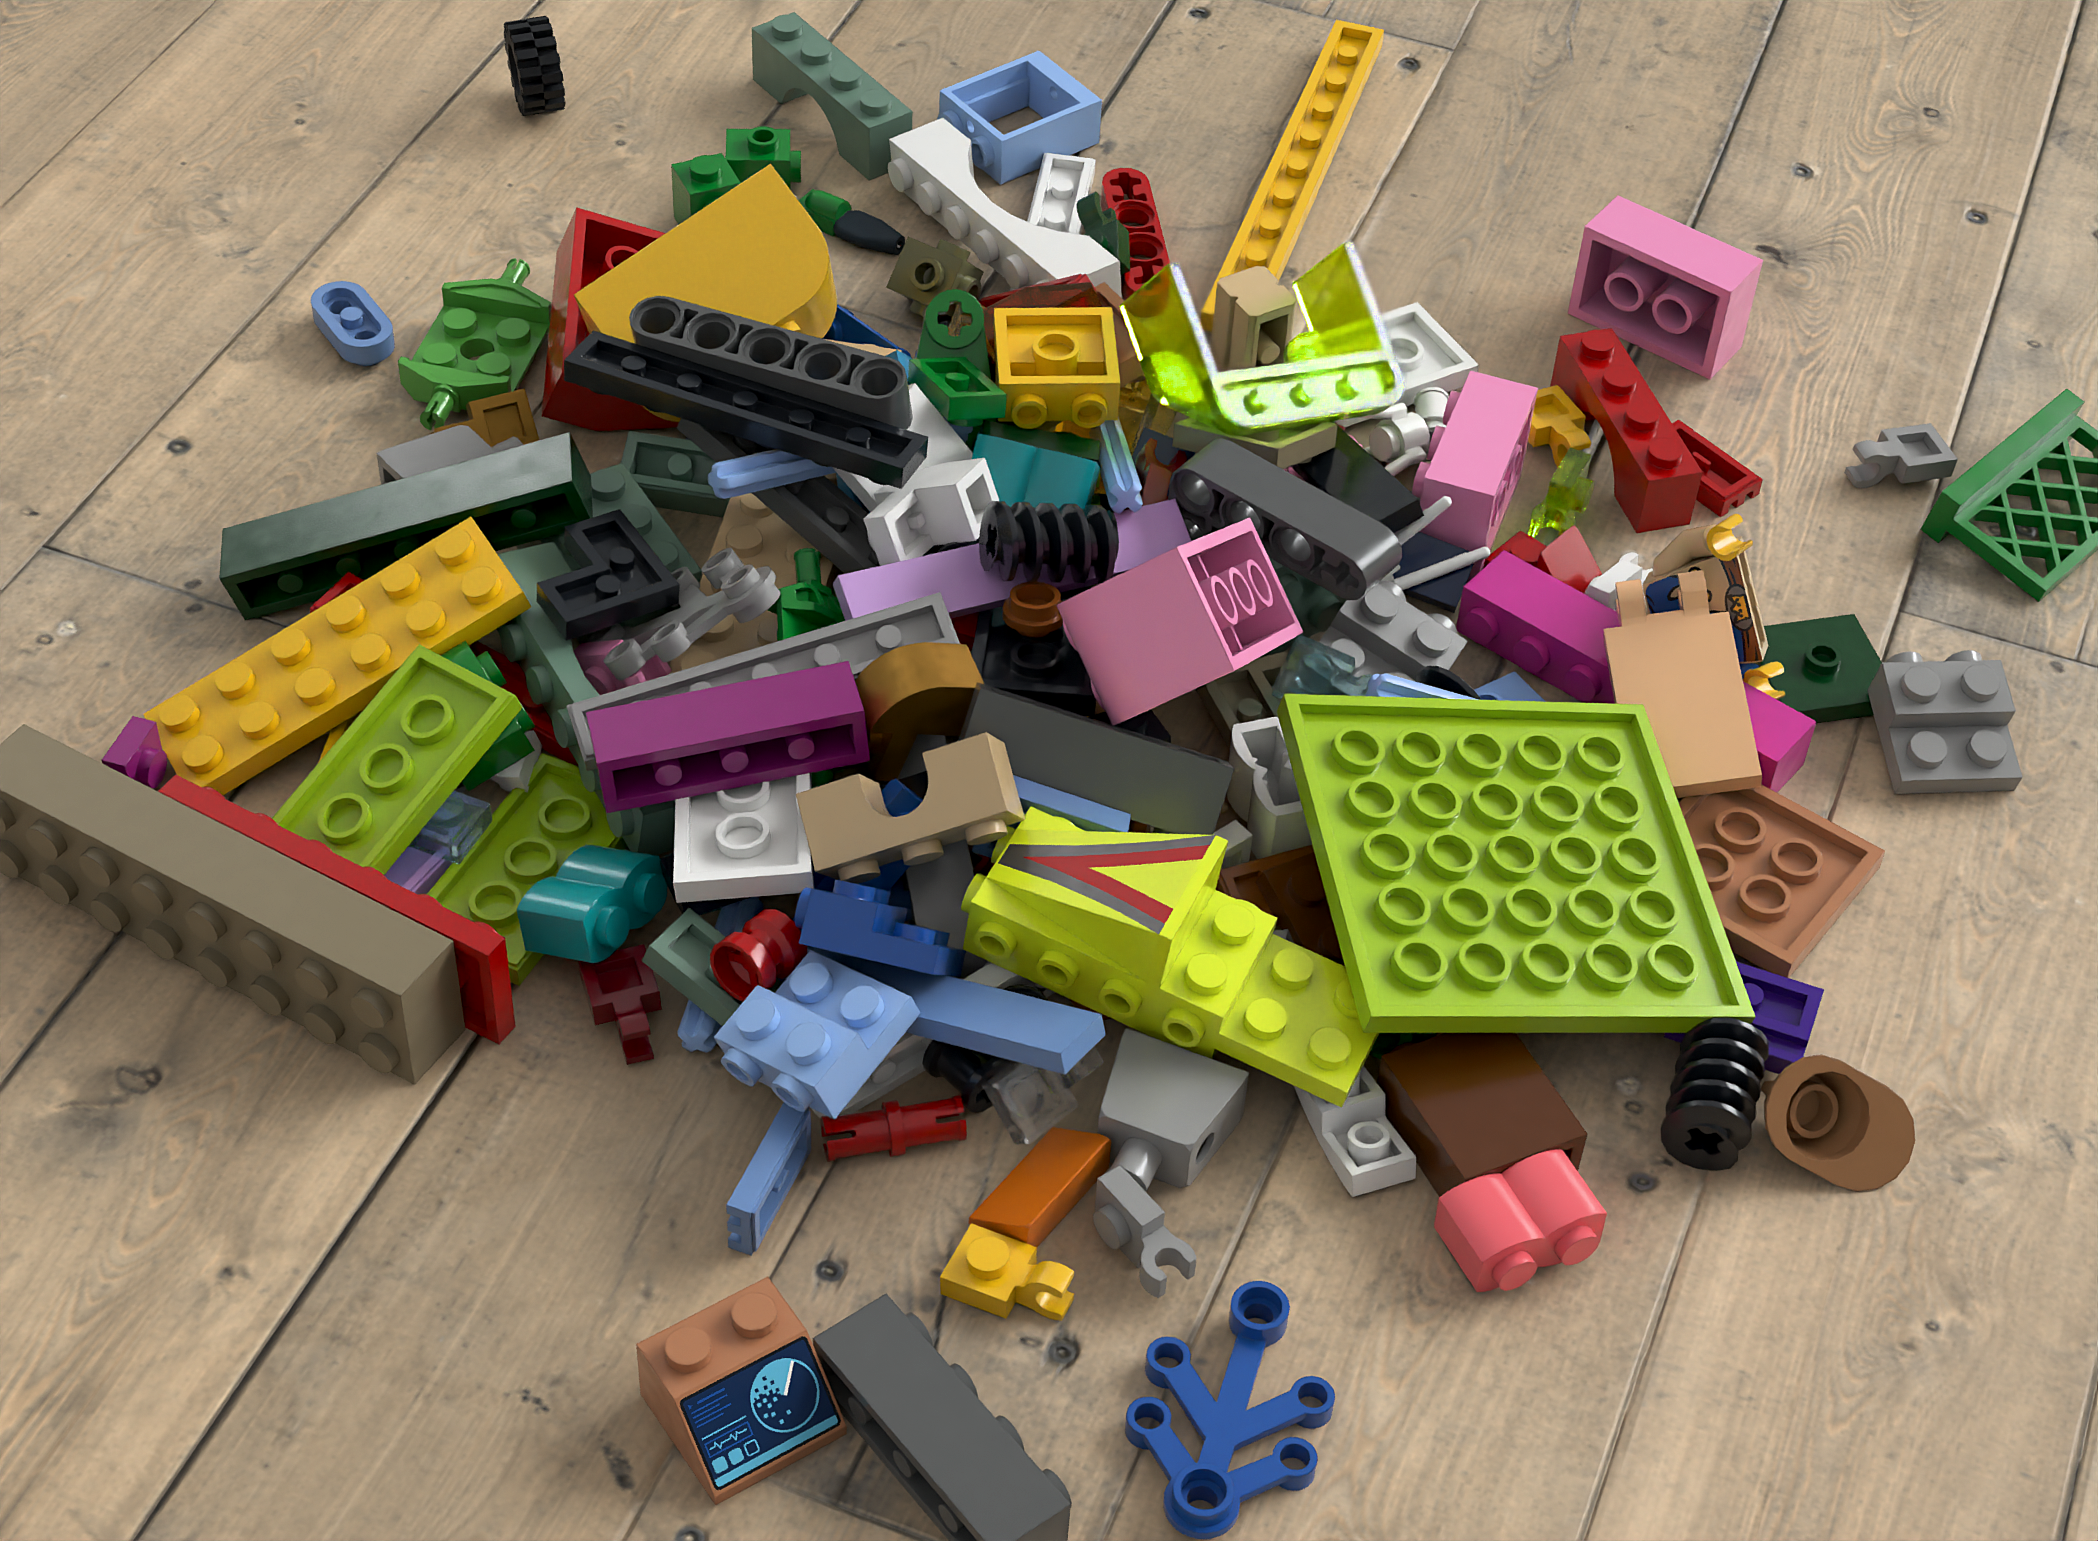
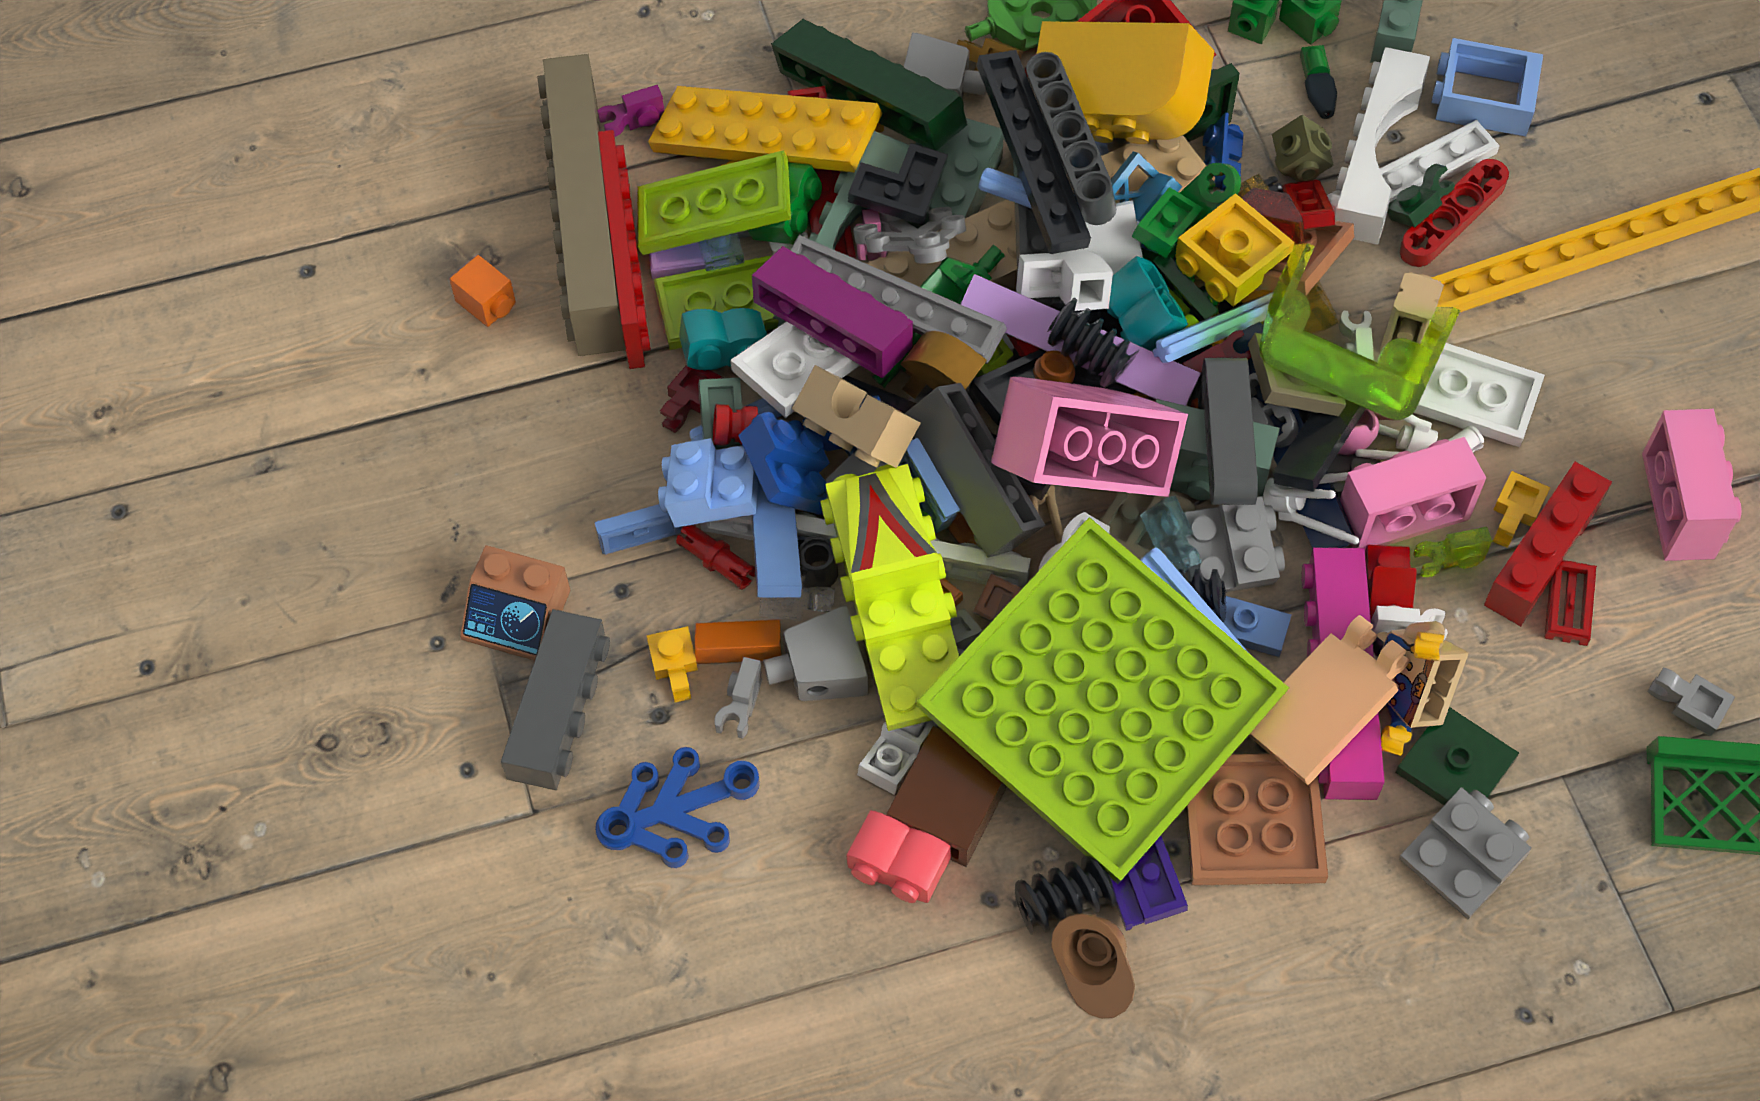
camera: 55 degrees right, 15 degrees up
none -> orange brick [449,255,516,327]

